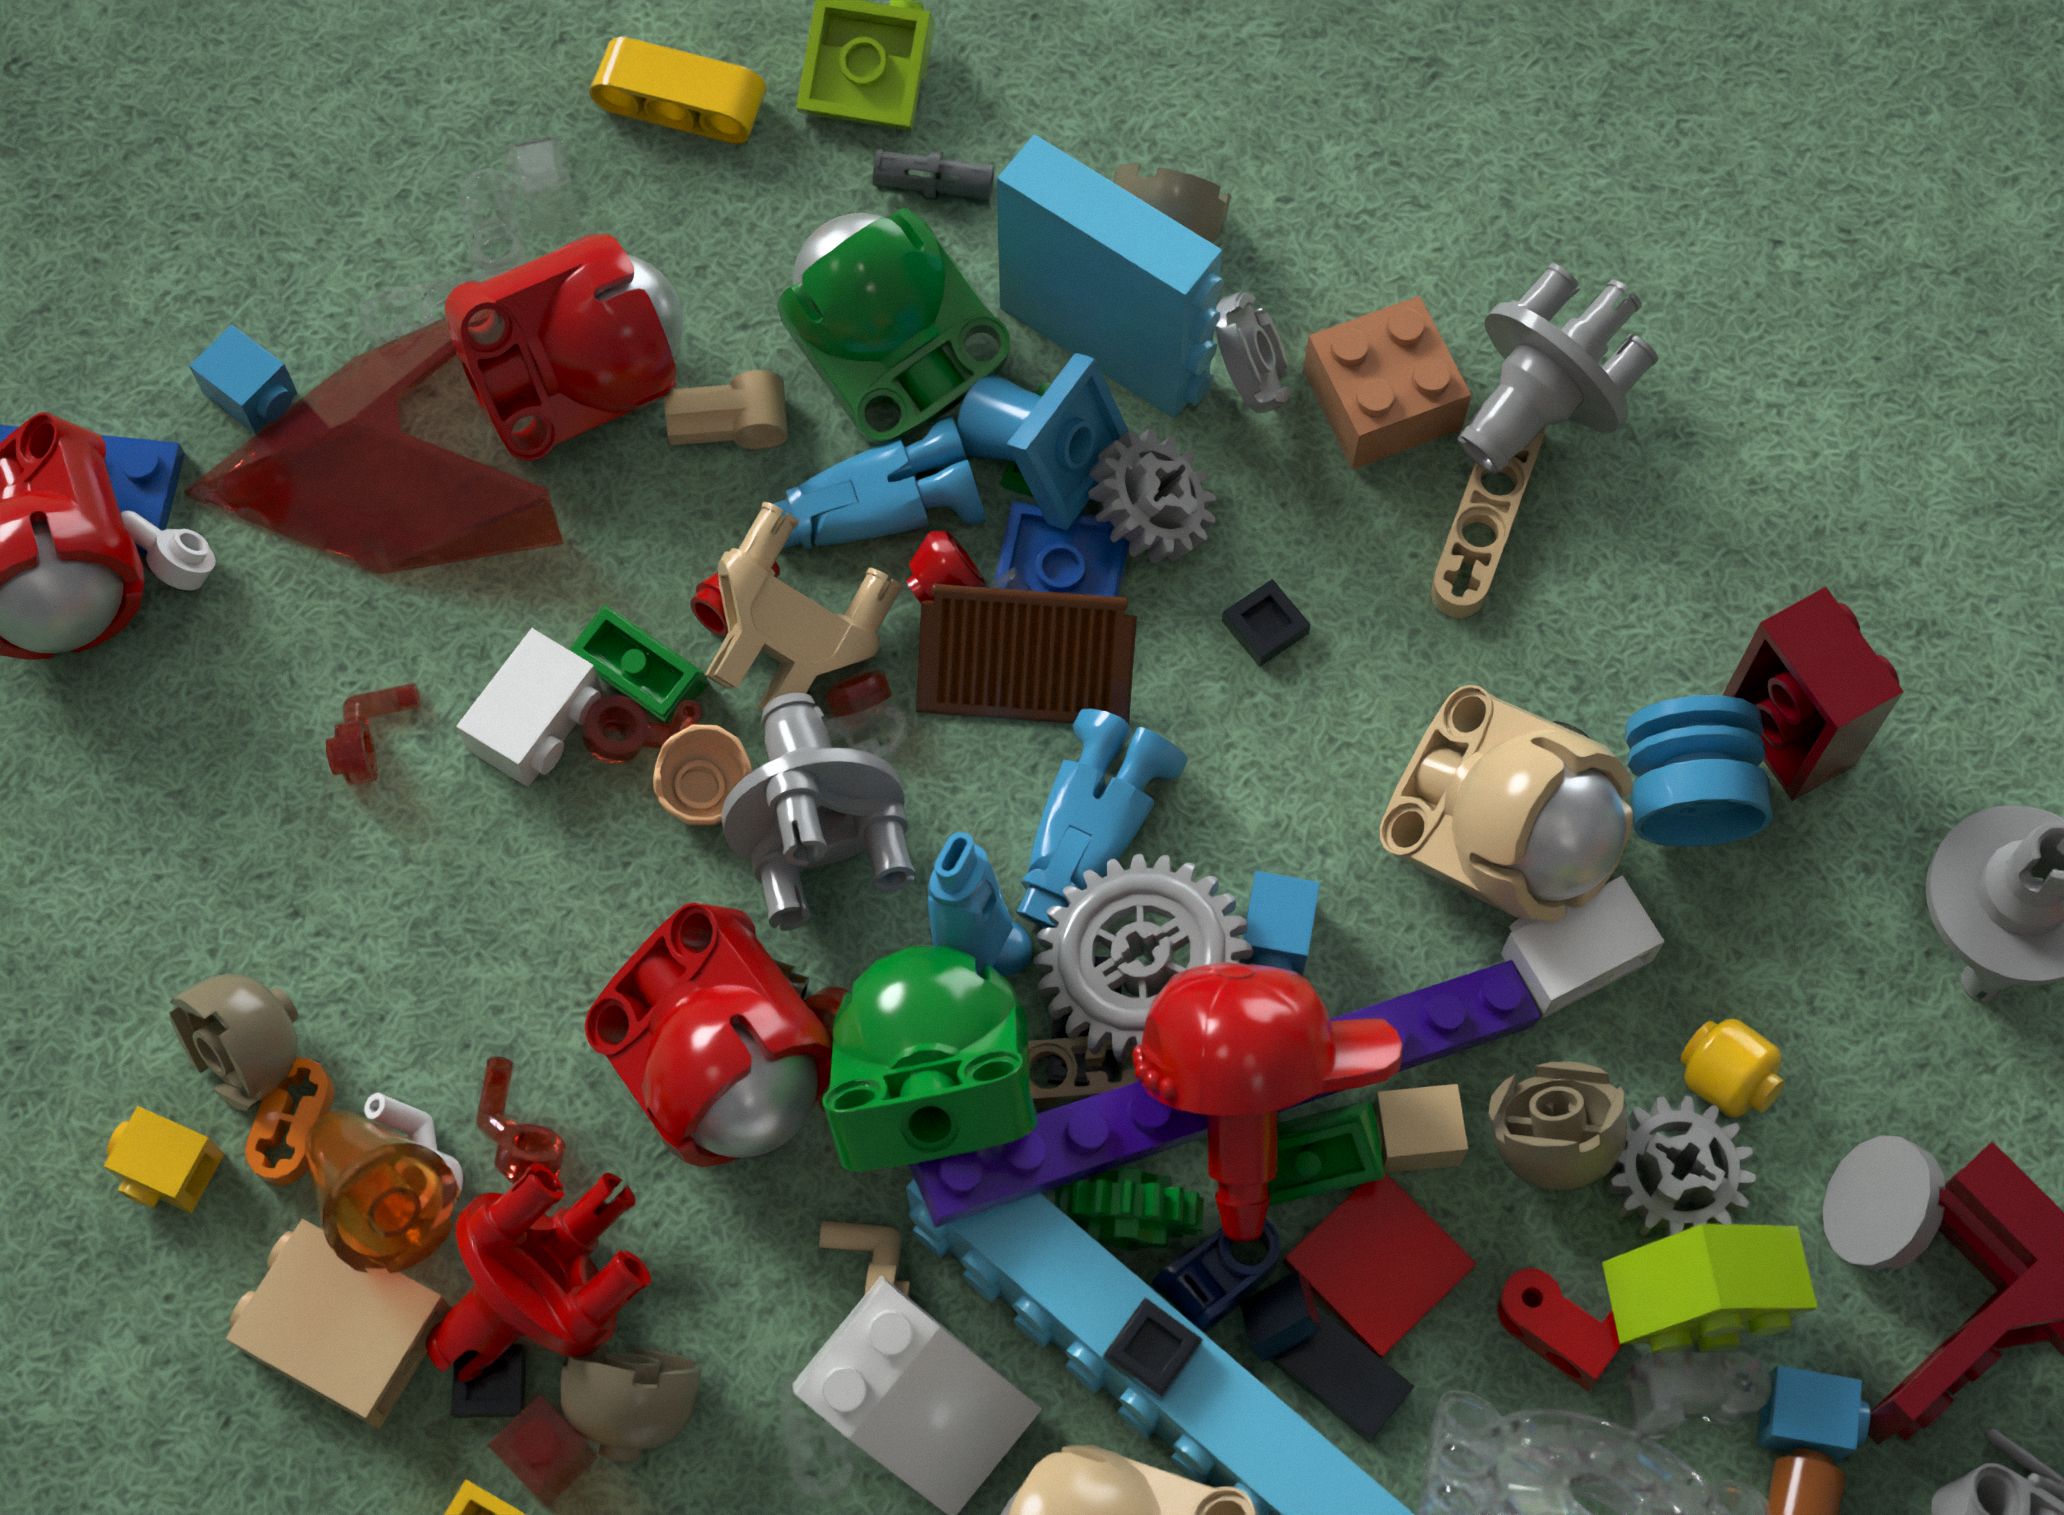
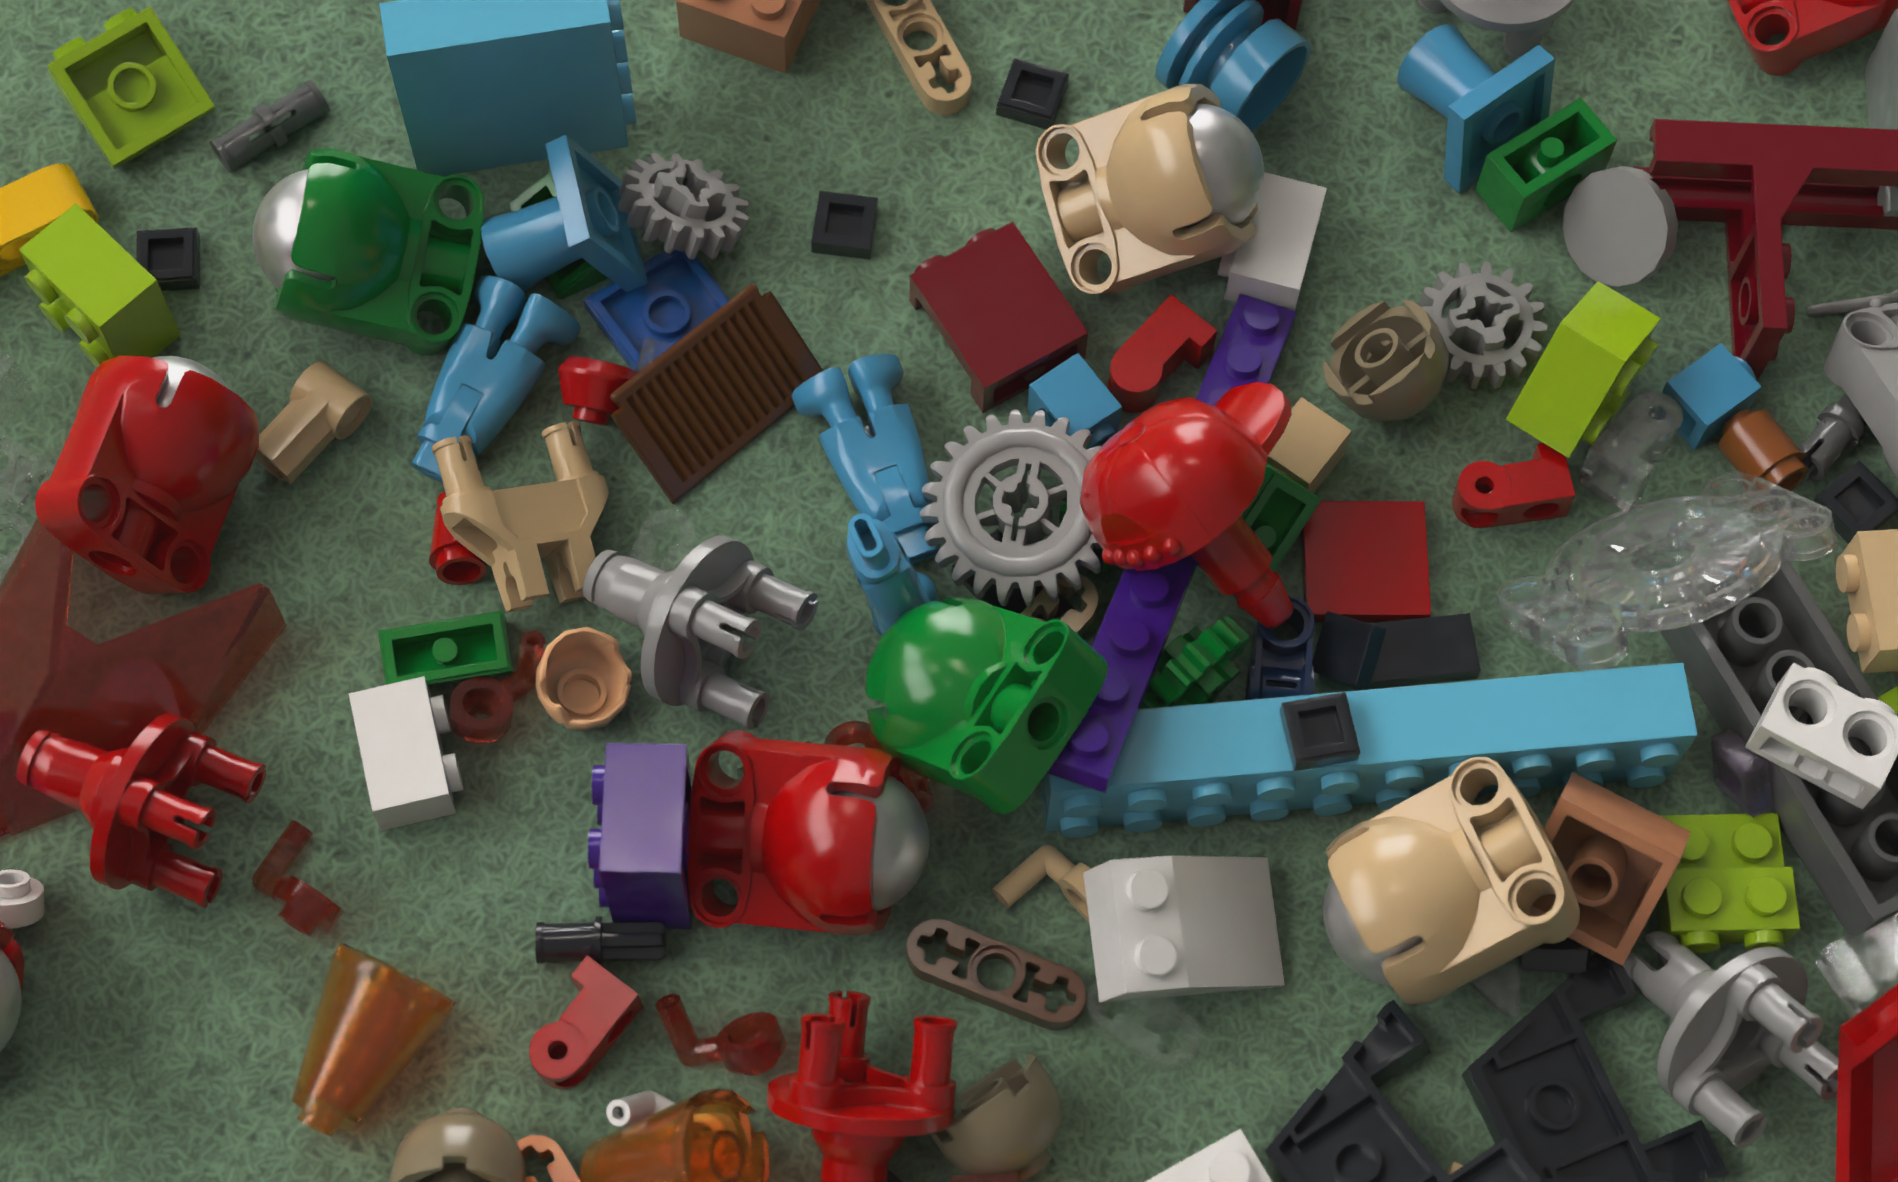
camera: 50 degrees left, 0 degrees up
clear red tile [825,670,892,717] -> none
light grey tile [1216,292,1290,413] -> none
yellow head [1680,1019,1785,1118] -> none
none -> red piece [16,713,266,908]
none -> lime brick [19,203,181,368]
none -> black tile [136,227,200,291]
none -> clear orange cone [292,943,456,1136]
none -> red leg [529,956,643,1089]
none -> black axle [535,916,667,967]
none -> brick [588,743,693,929]
none -> reddish brown beam [906,918,1086,1031]
none -> dark red panel [909,222,1088,413]
none -> black tile [996,58,1069,129]
none -> red leg [1107,294,1218,413]
none -> dark azure plant [1397,24,1555,194]
none -> green brick [1475,97,1617,233]

